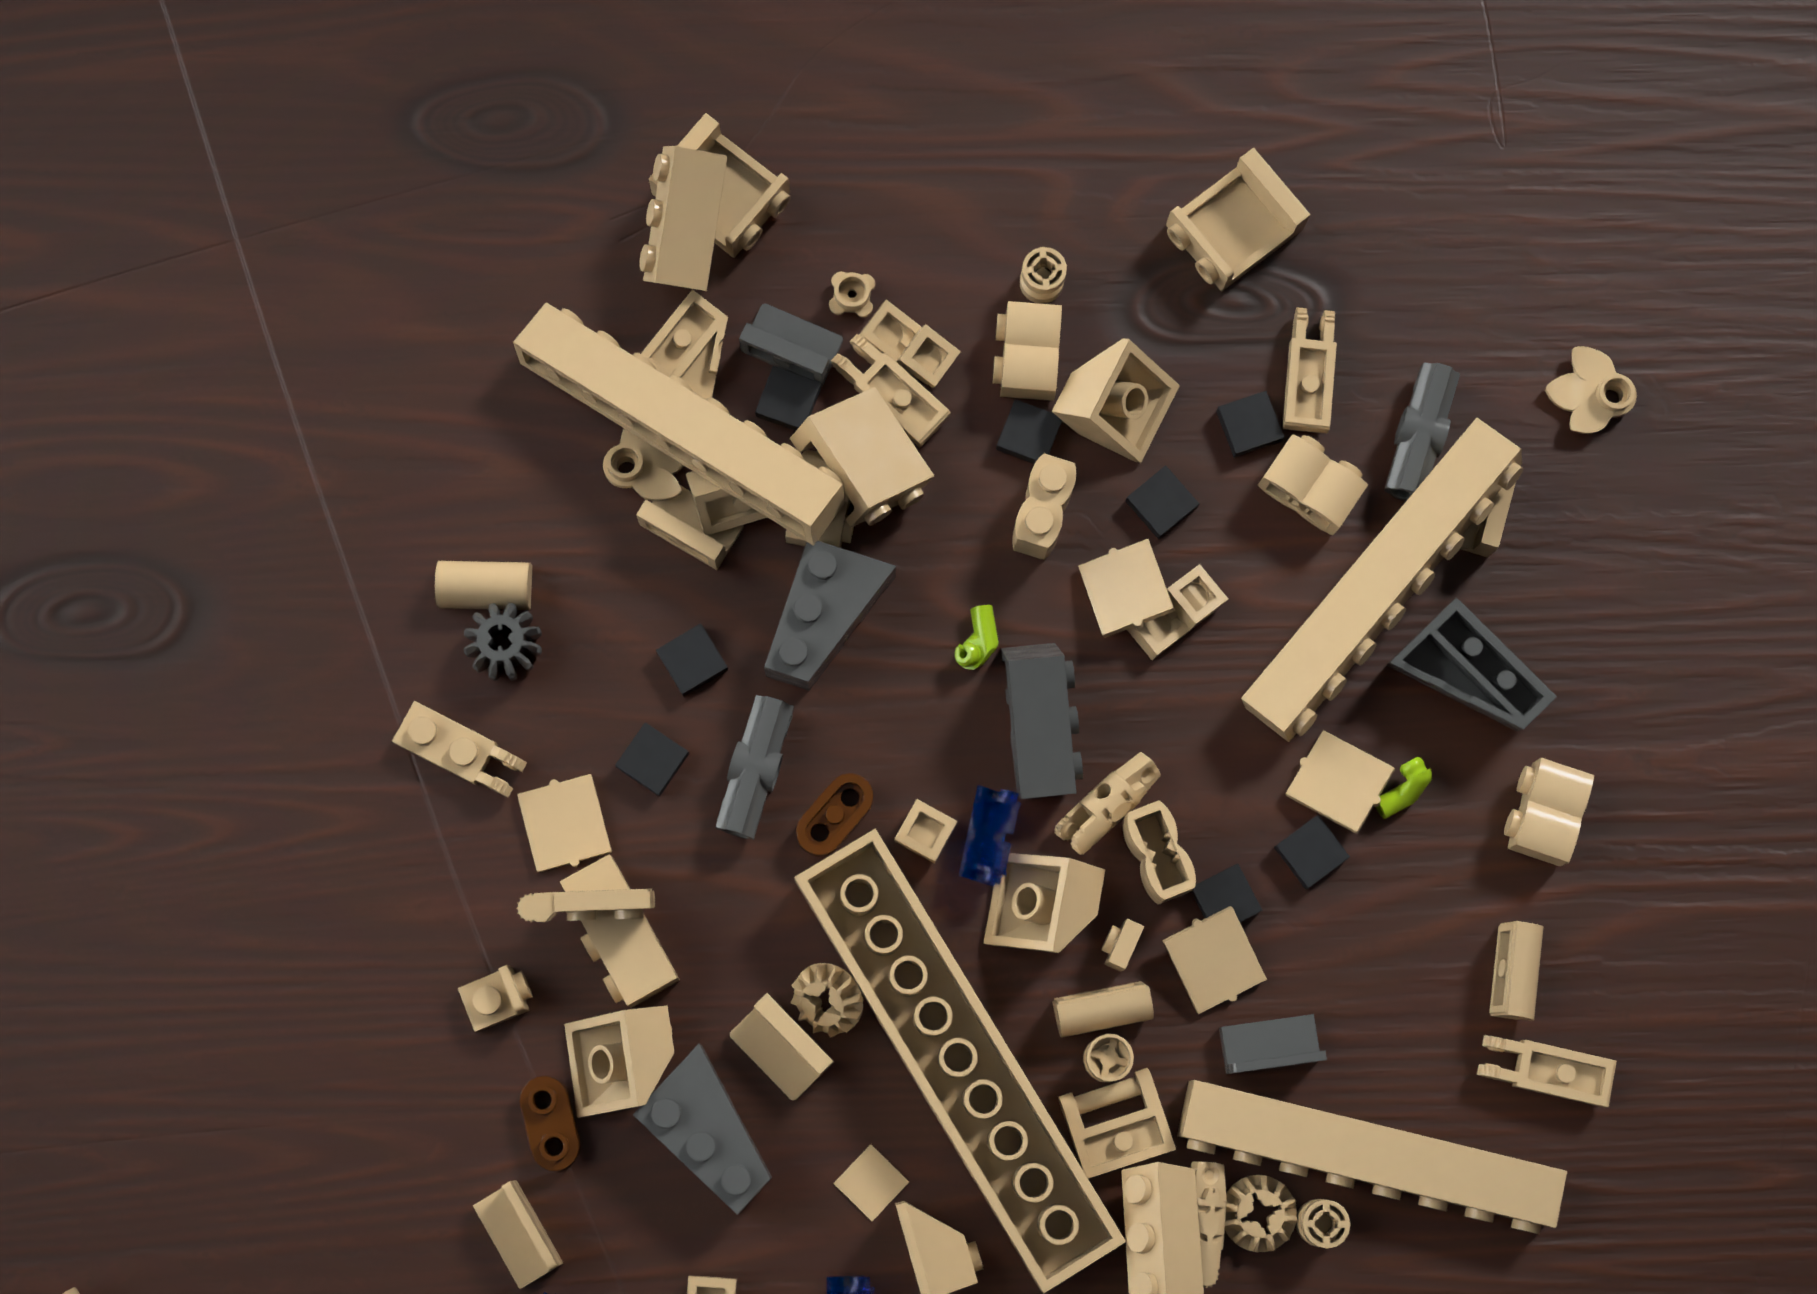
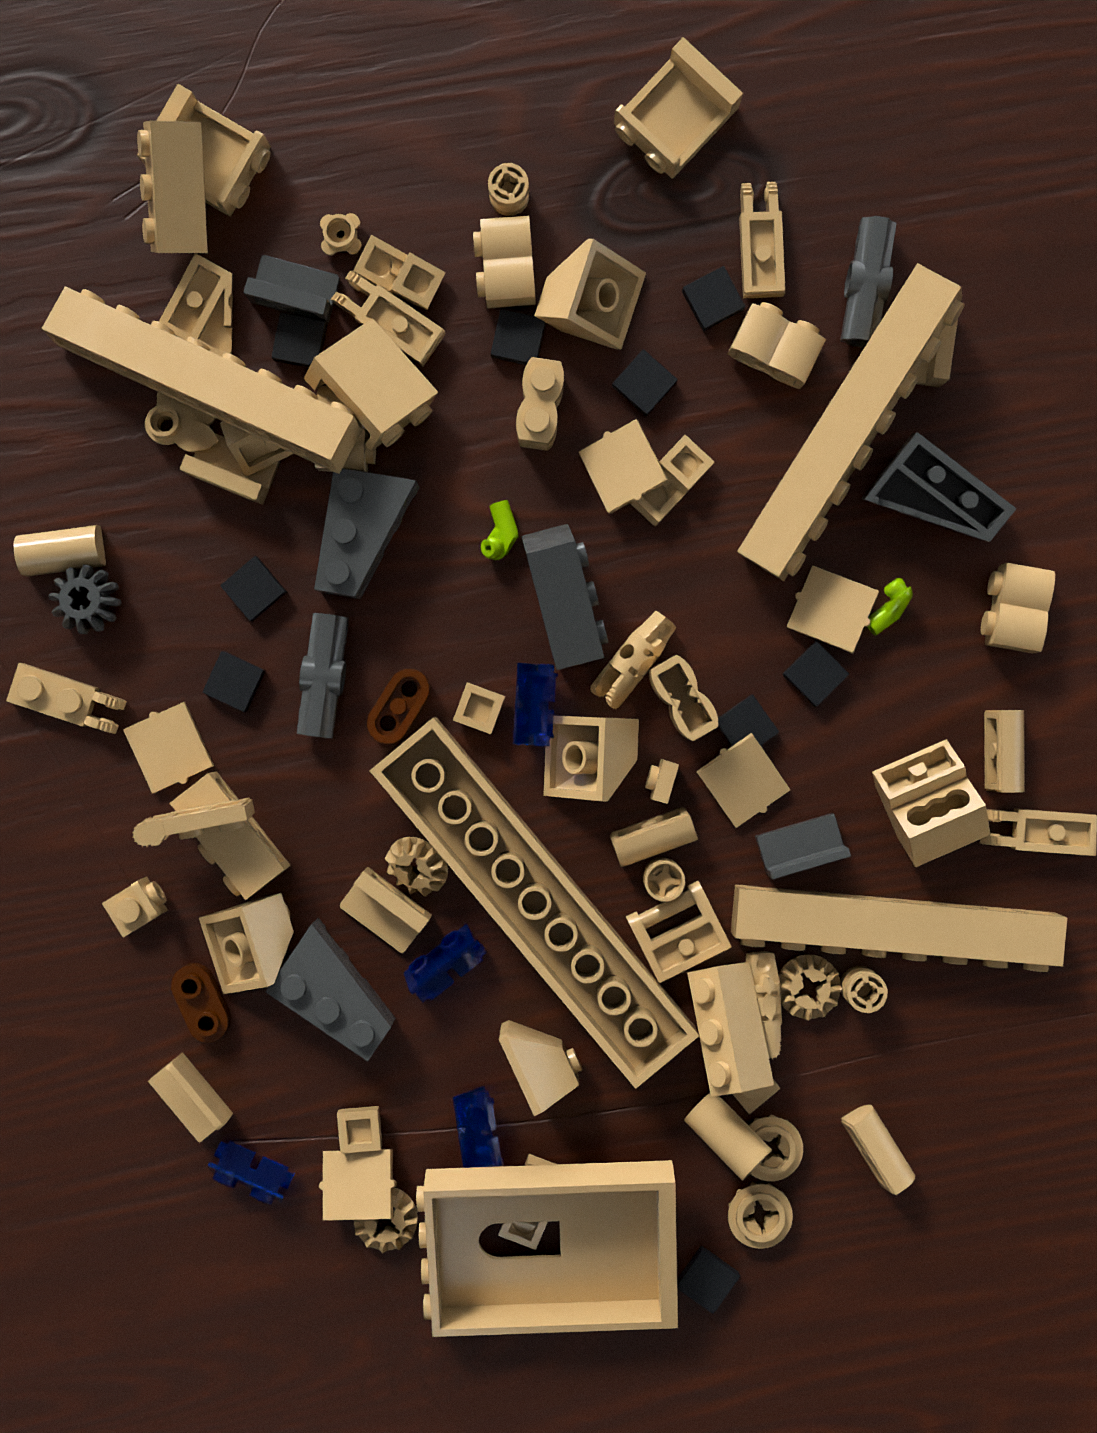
camera: 10 degrees left, 10 degrees up
tan sticker [833,1144,909,1221] -> none
tan plate [1545,346,1637,434] -> none
none -> clear blue hinge [404,924,487,1002]
none -> tan piece [872,739,991,867]

